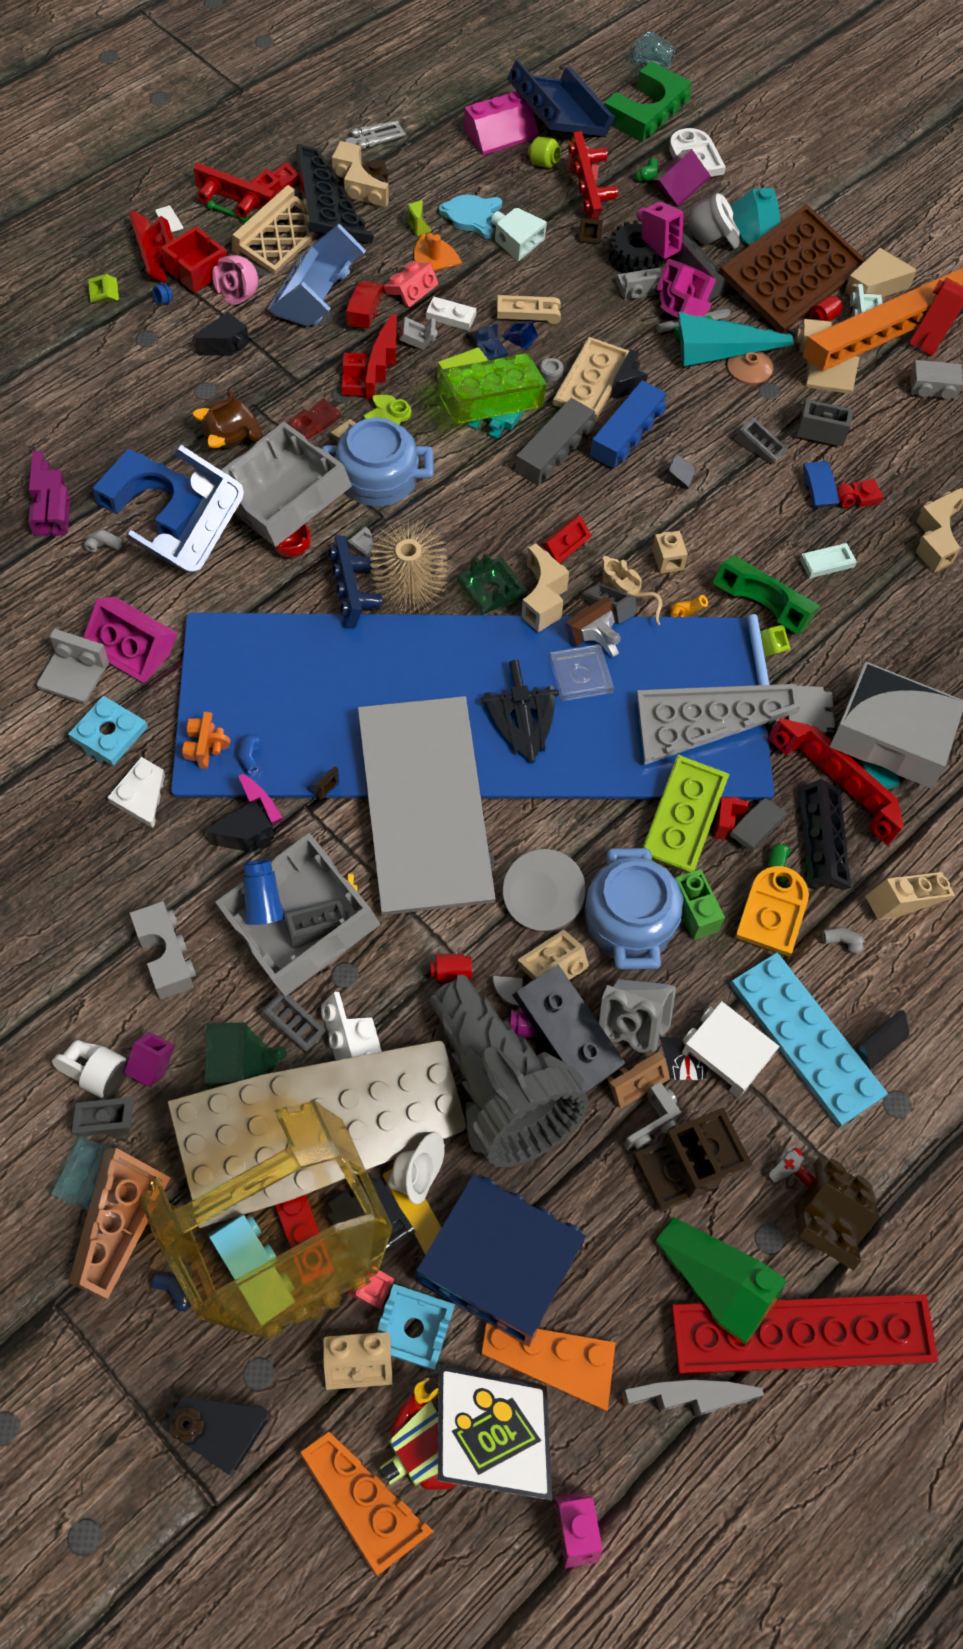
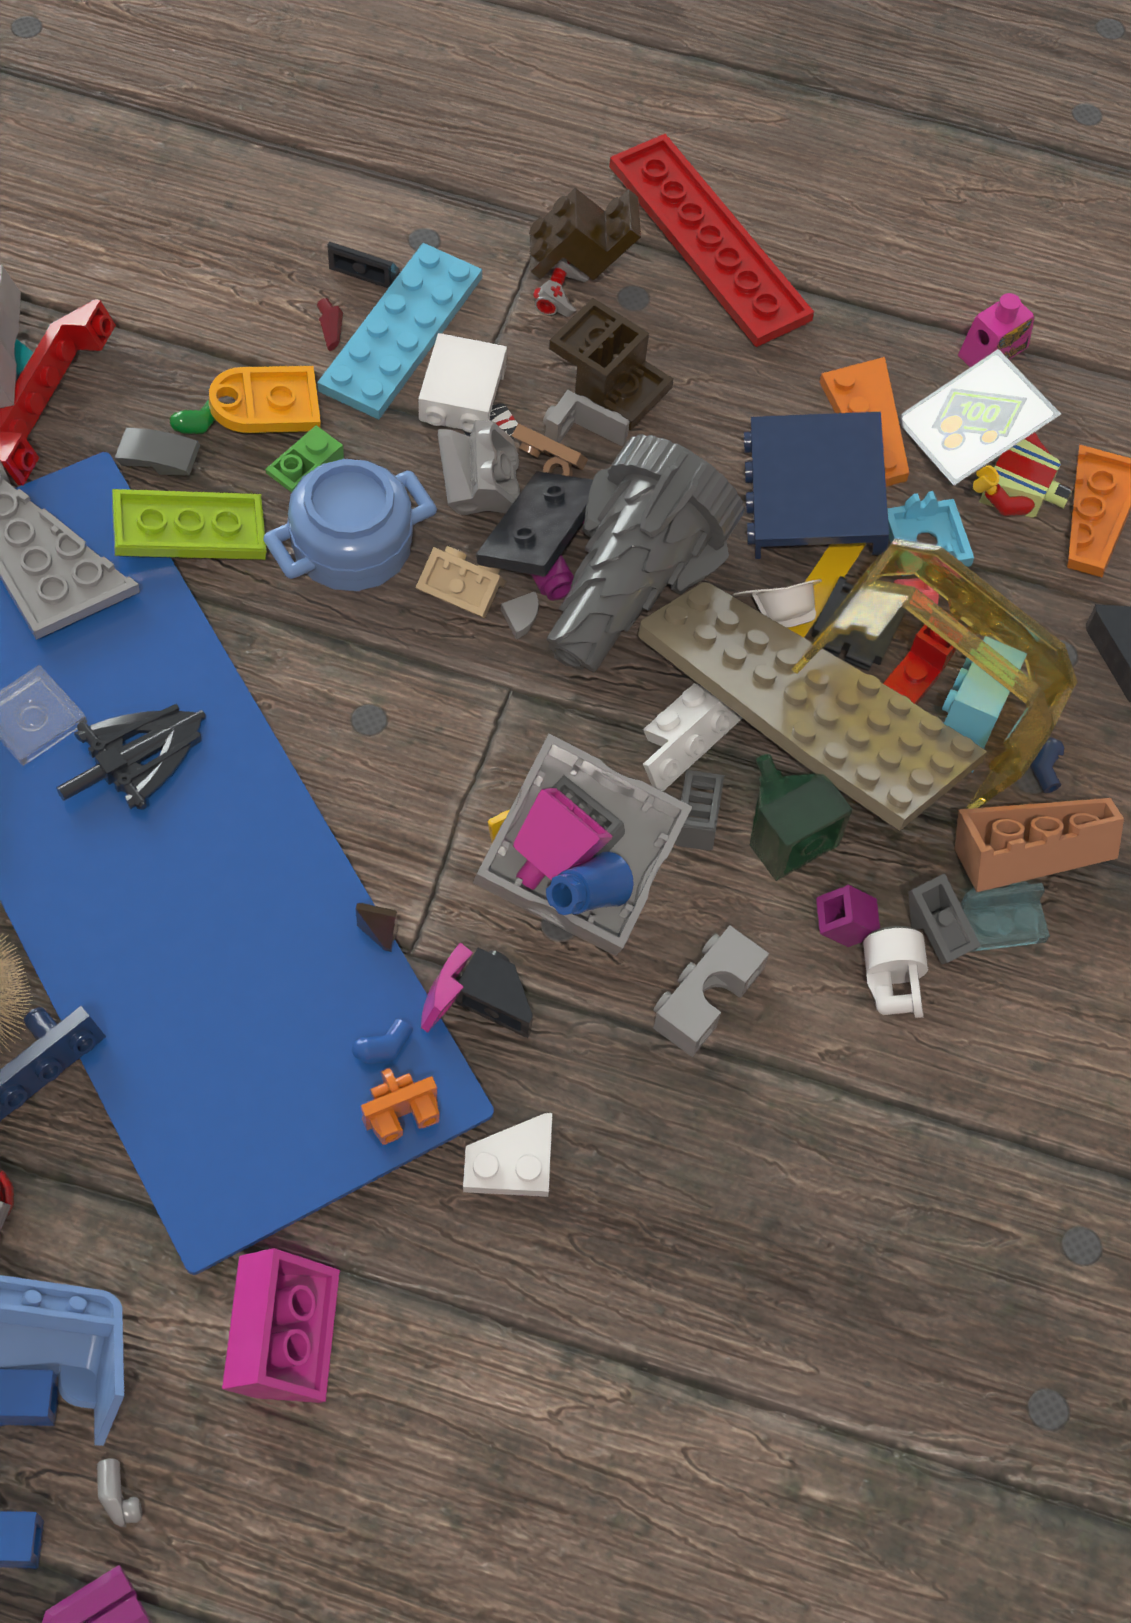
camera: 120 degrees left, 0 degrees up
light grey bracket [37,629,109,704] -> none
medium azure piece [68,696,148,766] -> none
tan bracket [324,1332,393,1390] -> none
light grey tile [358,696,496,915] -> none
red brick [430,953,472,984] -> none
light grey piece [503,849,586,932] -> none
light grey slope [621,1380,764,1417] -> none
green wedge [656,1217,787,1345] -> none
red bracket [714,797,749,840] -> none
black fence [799,779,851,890] -> none
light grey arm [821,928,865,953] -> none
tan slope [865,872,955,920] -> none
none -> dark red bar [317,298,343,352]
none -> dark pink torso [513,788,613,890]

